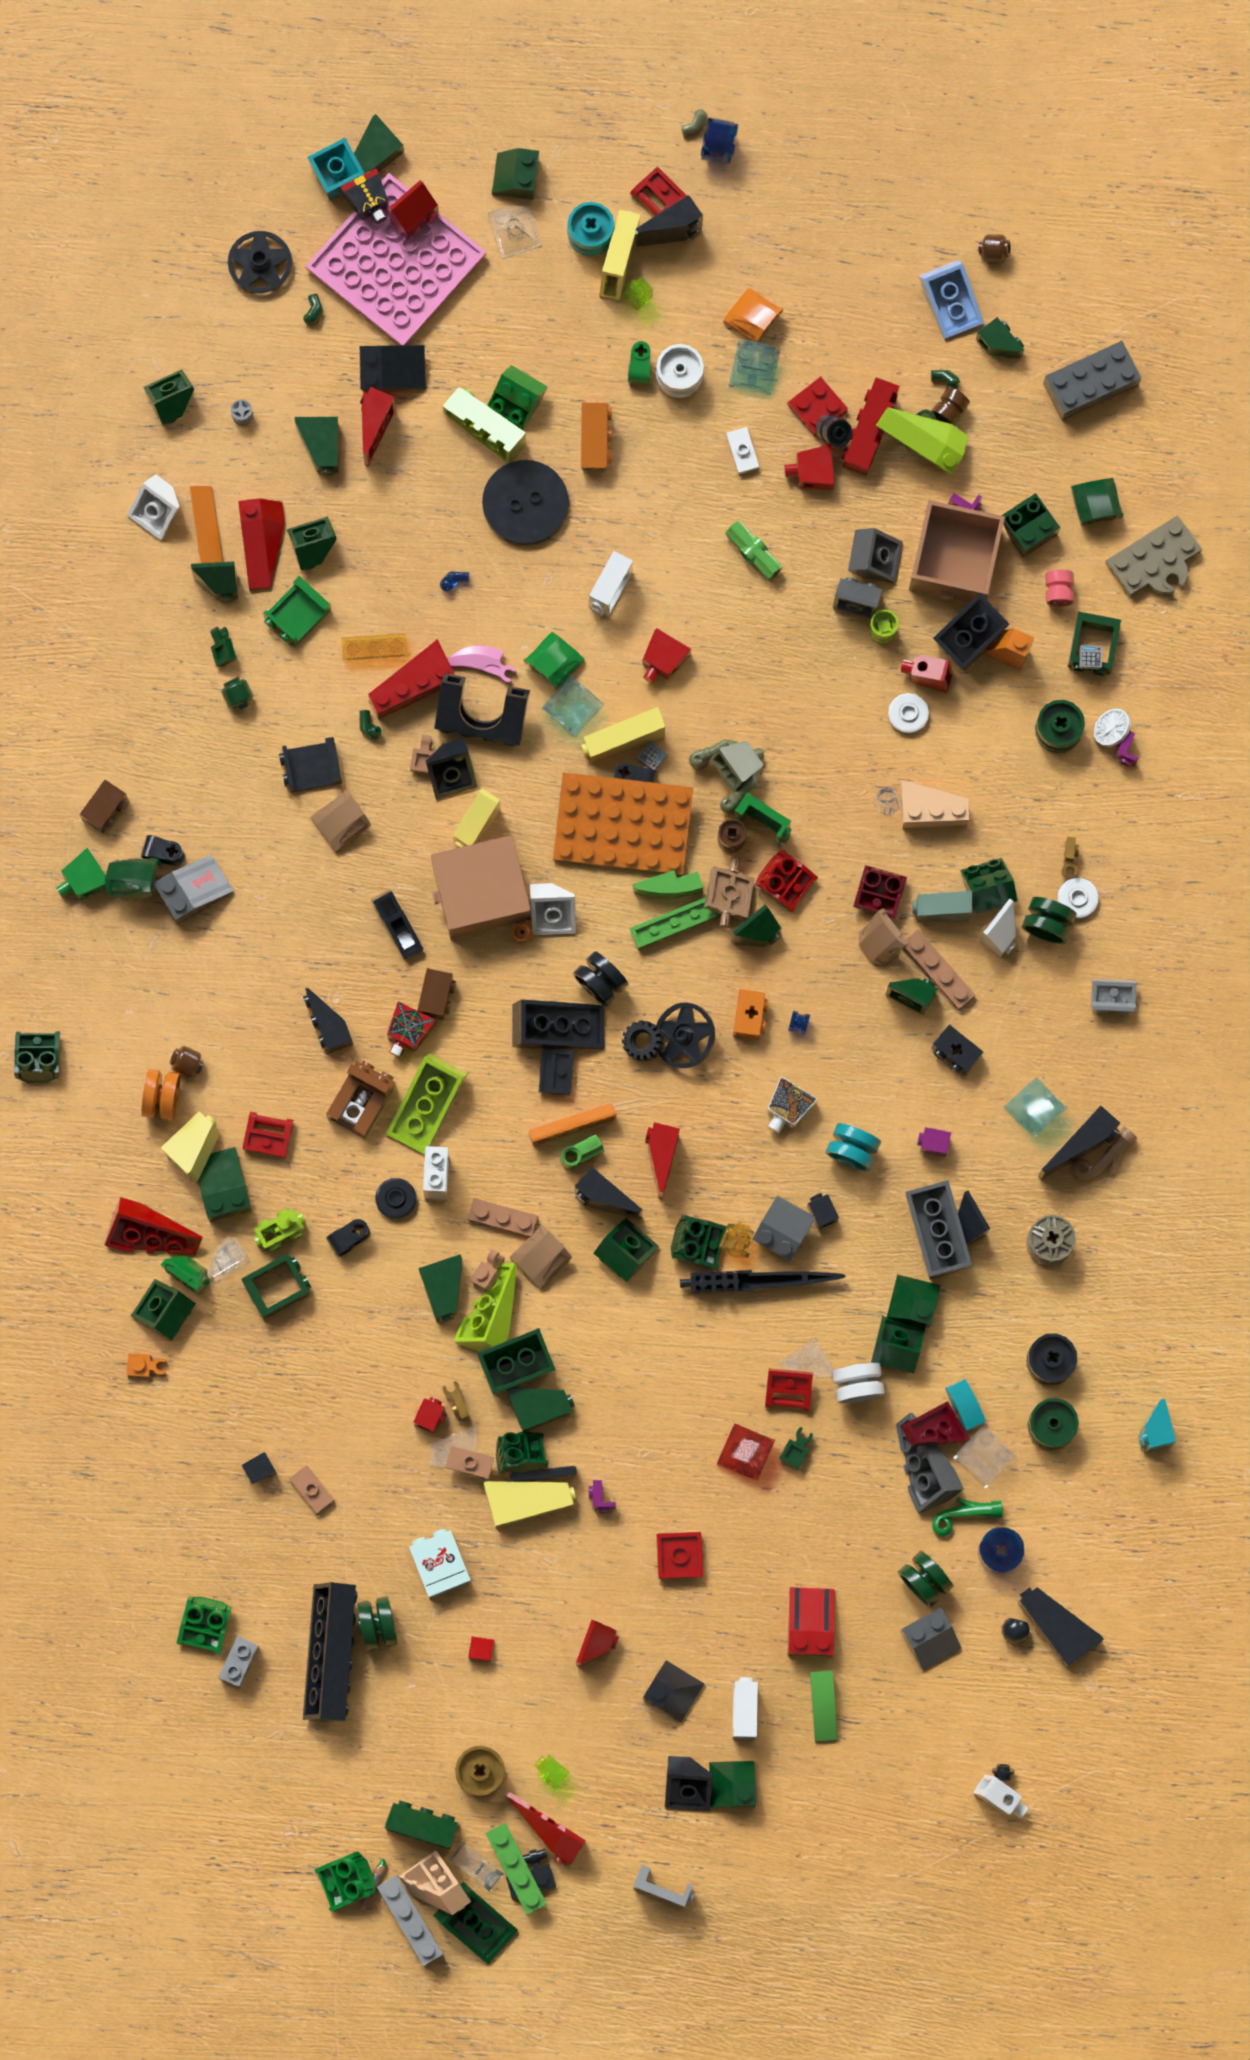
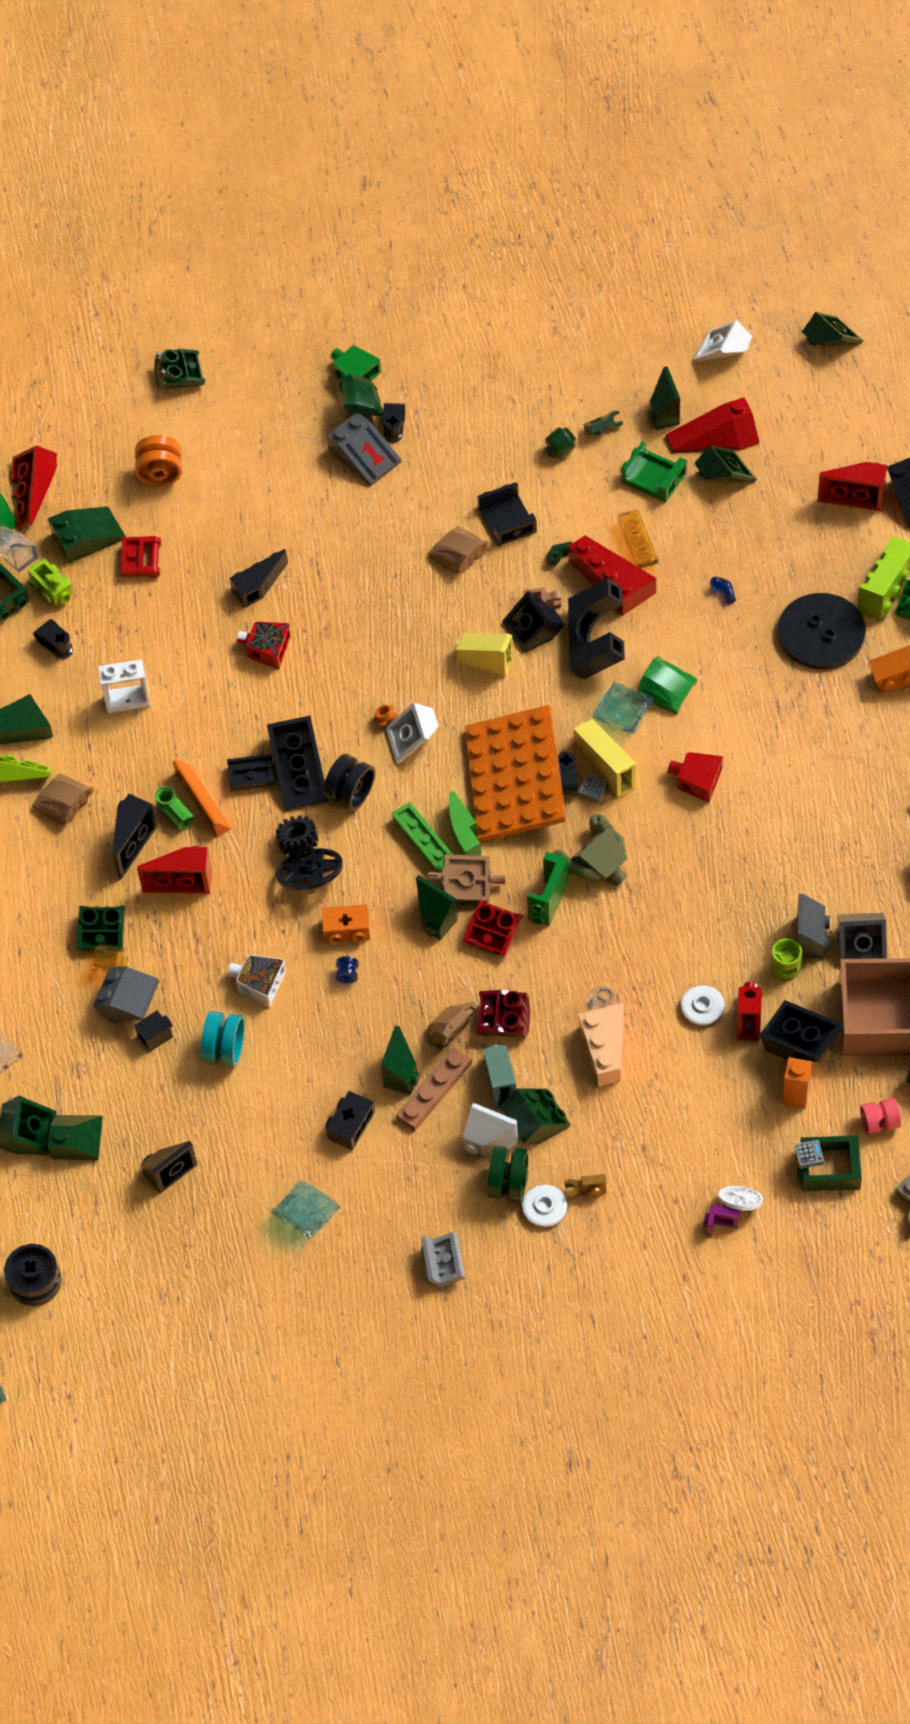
camera: 85 degrees right, 20 degrees down
reddish brown brick [80,780,128,834] -> none
light yellow slope [161,1112,220,1183] -> none
reddish brown head [169,1046,204,1078] -> none
orange slope [189,486,223,563] -> none
light grey wheel [231,399,253,425] -> none
dark green slope [295,417,339,476] -> none
dark orange brick [326,1061,396,1139] -> none
black slope [371,890,423,960] -> none
black wheel [375,1178,416,1219] -> none
lime slope [386,1053,468,1155] -> none
reddish brown brick [417,968,456,1020] -> none
nougat container [431,835,531,939] -> none
bright pink piece [448,646,516,683] -> none
nougat plate [468,1198,538,1237] -> none
nougat plate [470,1249,505,1292] -> none
white window [589,551,633,617] -> none
dark green slope [593,1218,659,1282] -> none
black piece [680,1270,846,1293] -> none
reddish brown wheel [717,819,747,853] -> none
bright green piece [725,521,782,581] -> none
dark grey slope [905,1180,972,1280] -> none
magenta brick [917,1127,951,1157] -> none
dark tan wheel [1026,1215,1076,1266] -> none
dark green wheel [1035,700,1085,753] -> none
black slope [1038,1105,1120,1179] -> none
medium nougat plant [1072,1126,1137,1180] -> none

